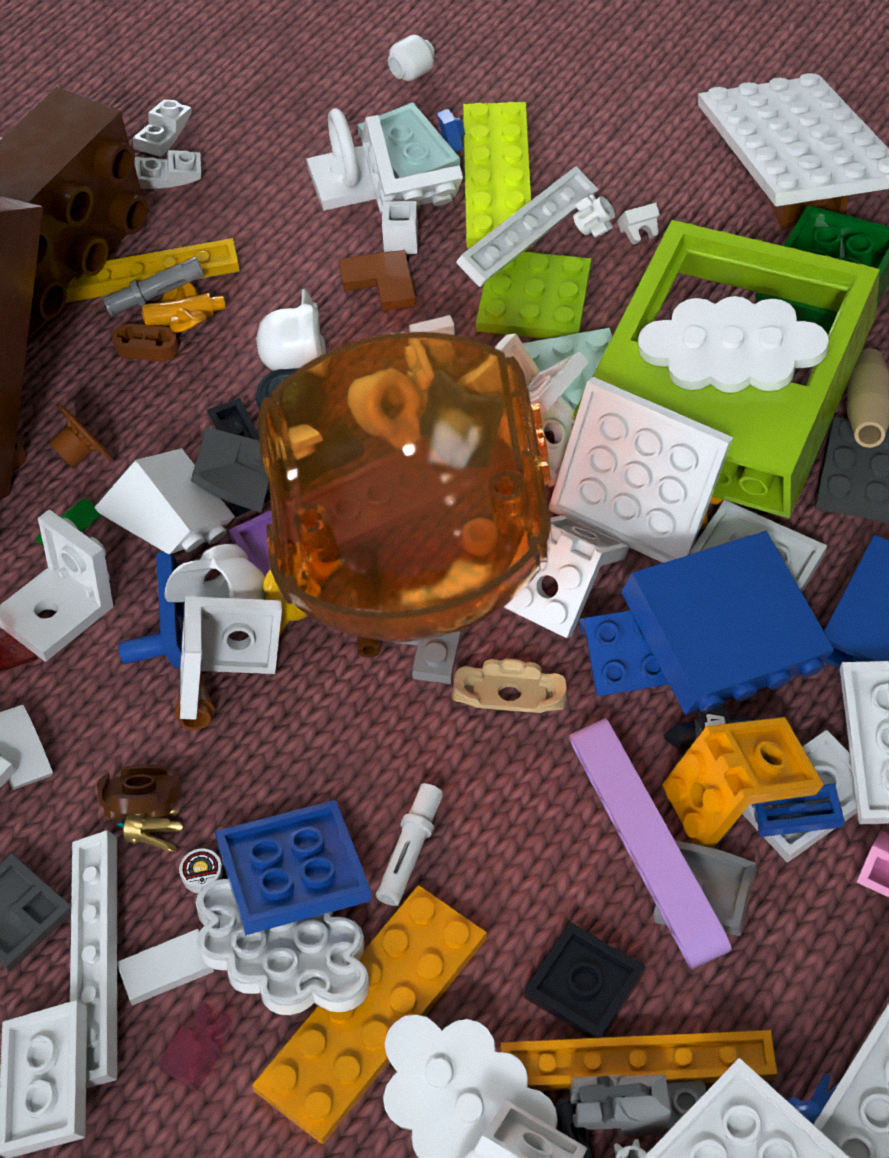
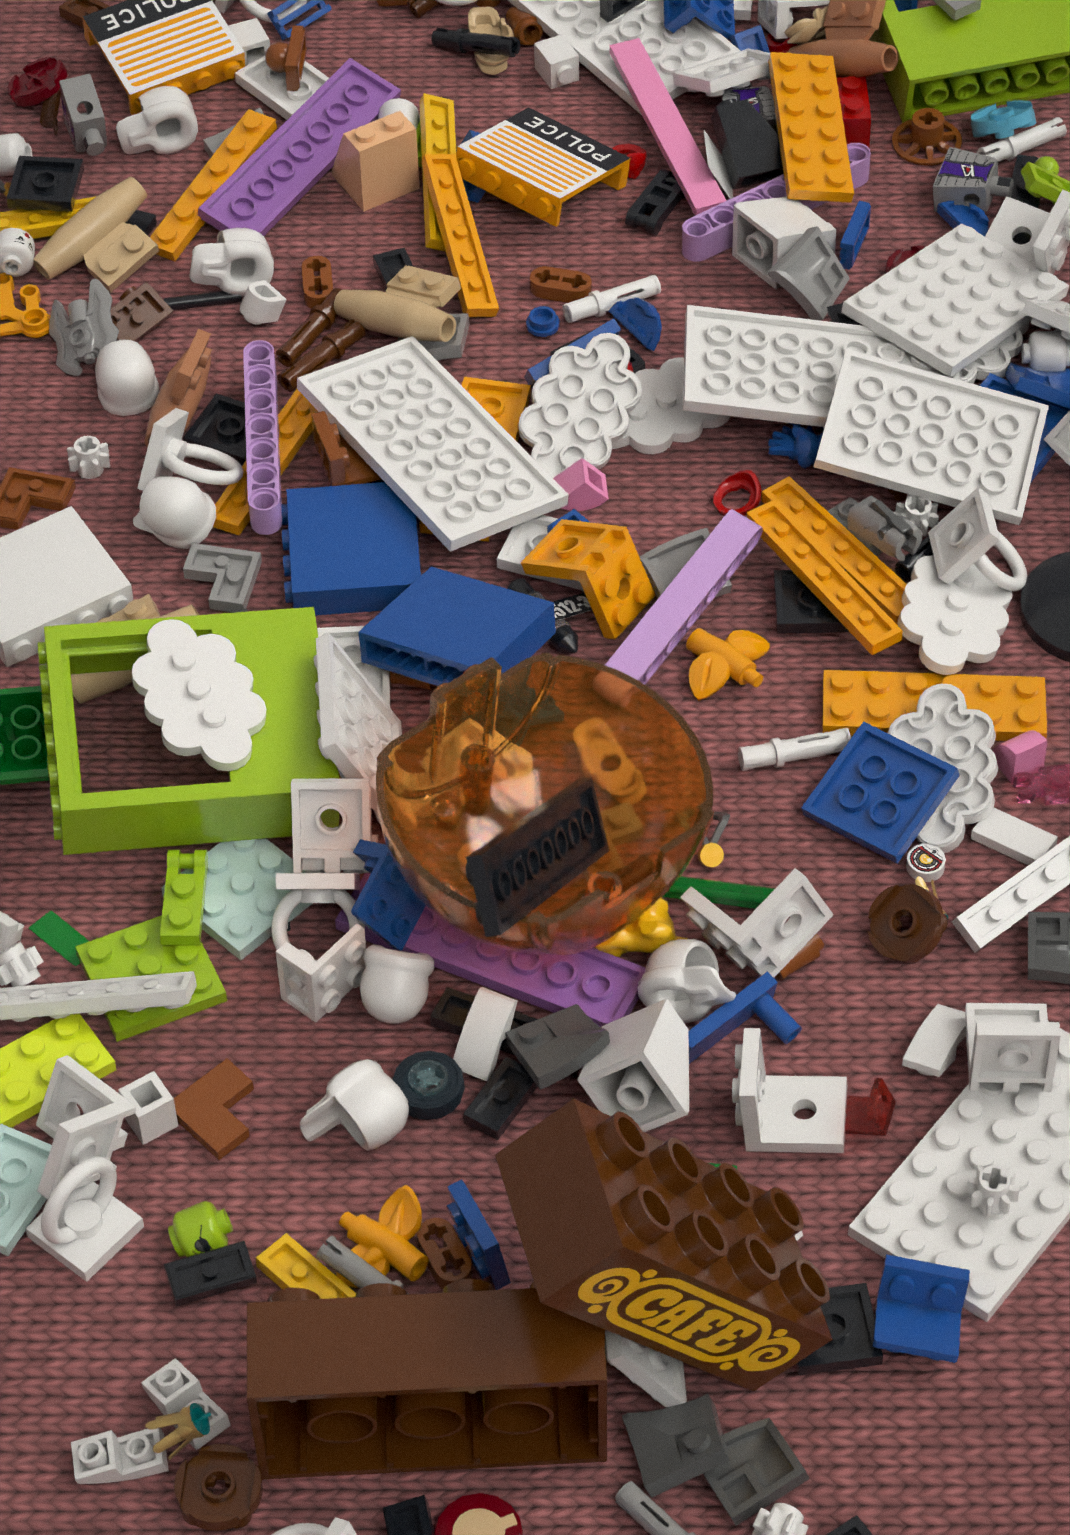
camera: 125 degrees left, 5 degrees down
none -> green sticker [29,911,89,966]
none -> pearl gold piece [145,1403,211,1460]
none -> lime plate [160,850,208,945]
none -> black plate [164,1241,257,1307]
none -> lime head [168,1201,233,1257]
none -> blue plate [446,1179,511,1290]
none -> black plate [466,777,610,937]
none -> green axle [660,874,775,909]
none -> piece [678,812,730,867]
none -> light orange plant [686,628,770,701]
none -> red piece [713,470,762,516]
none -> light orange plate [747,499,903,655]
none -> bright pink brick [993,730,1047,784]

